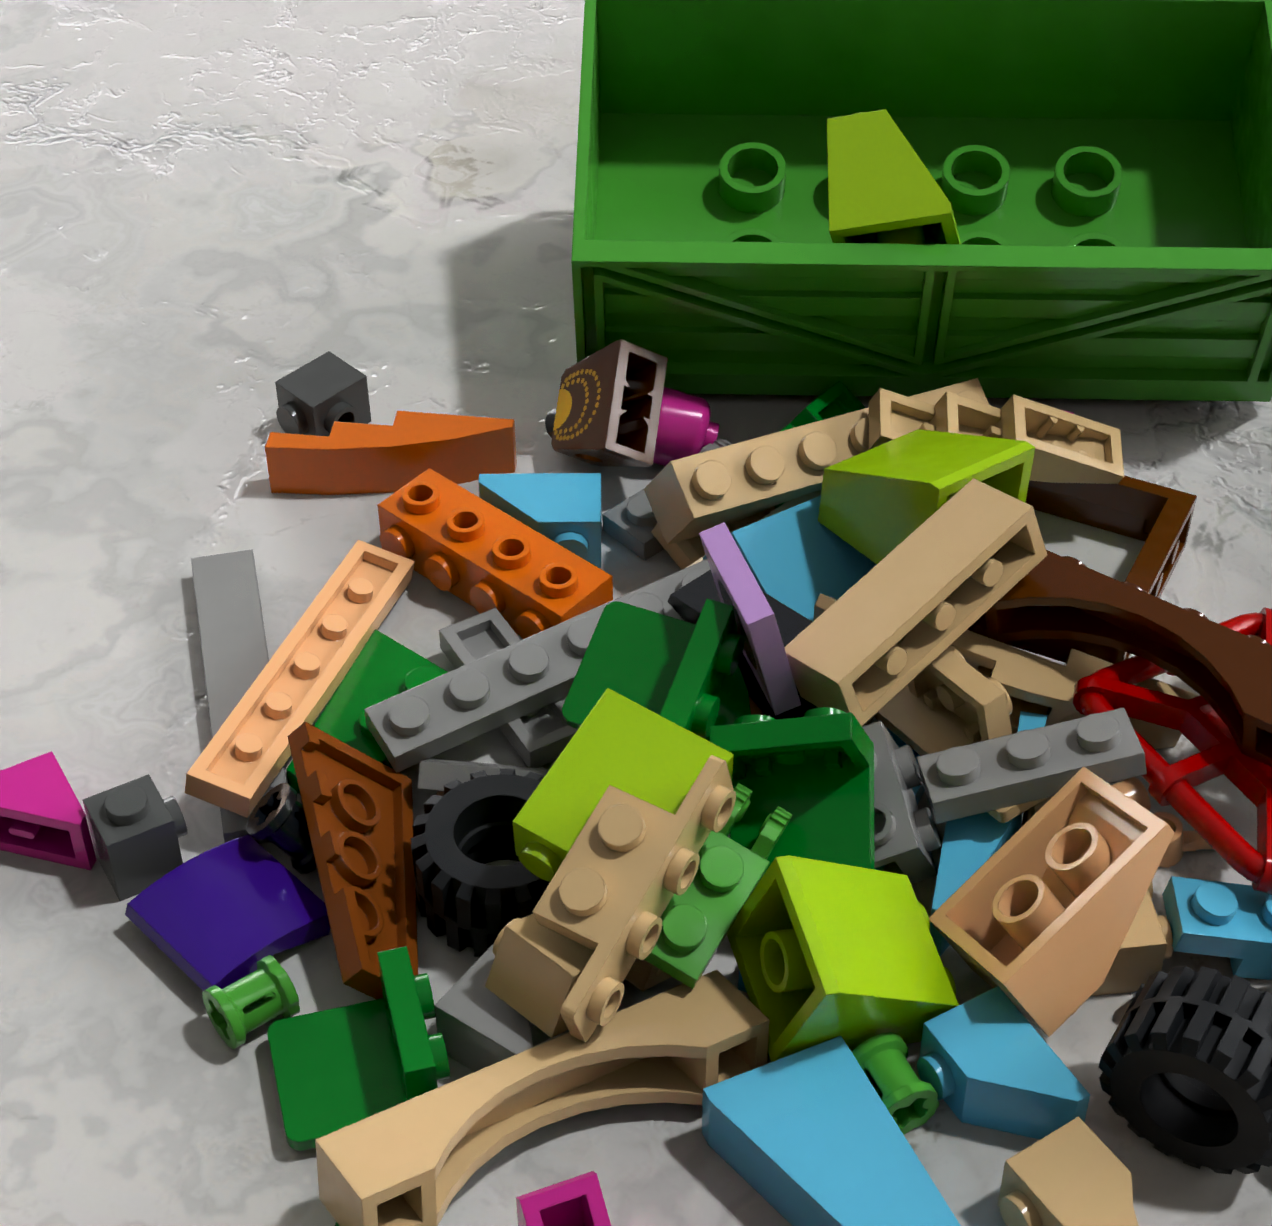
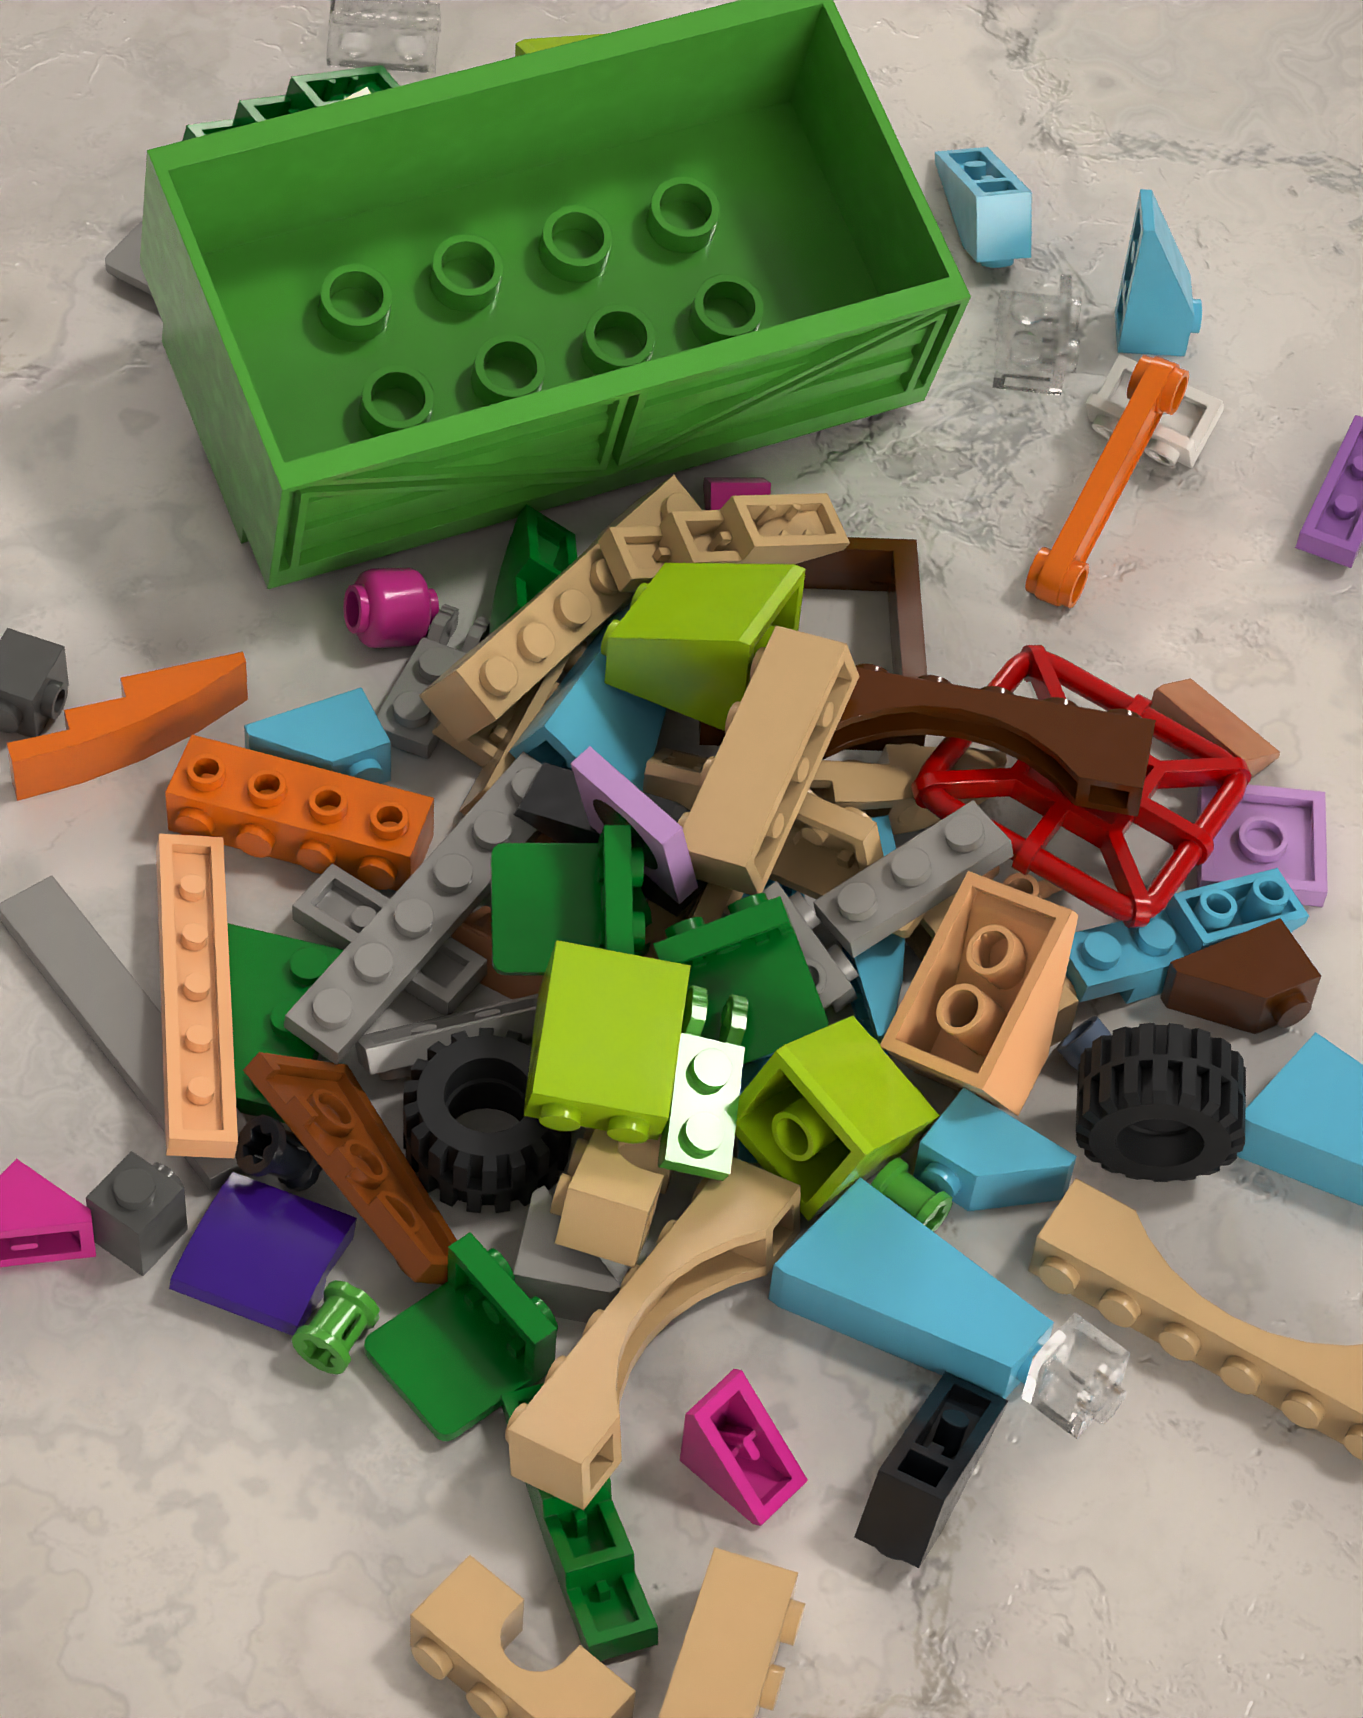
camera: 30 degrees left, 10 degrees up
tan bracket [532,755,736,1043] -> none
reddish brown torso [545,339,668,467] -> none
lime slope [827,109,961,244] -> none

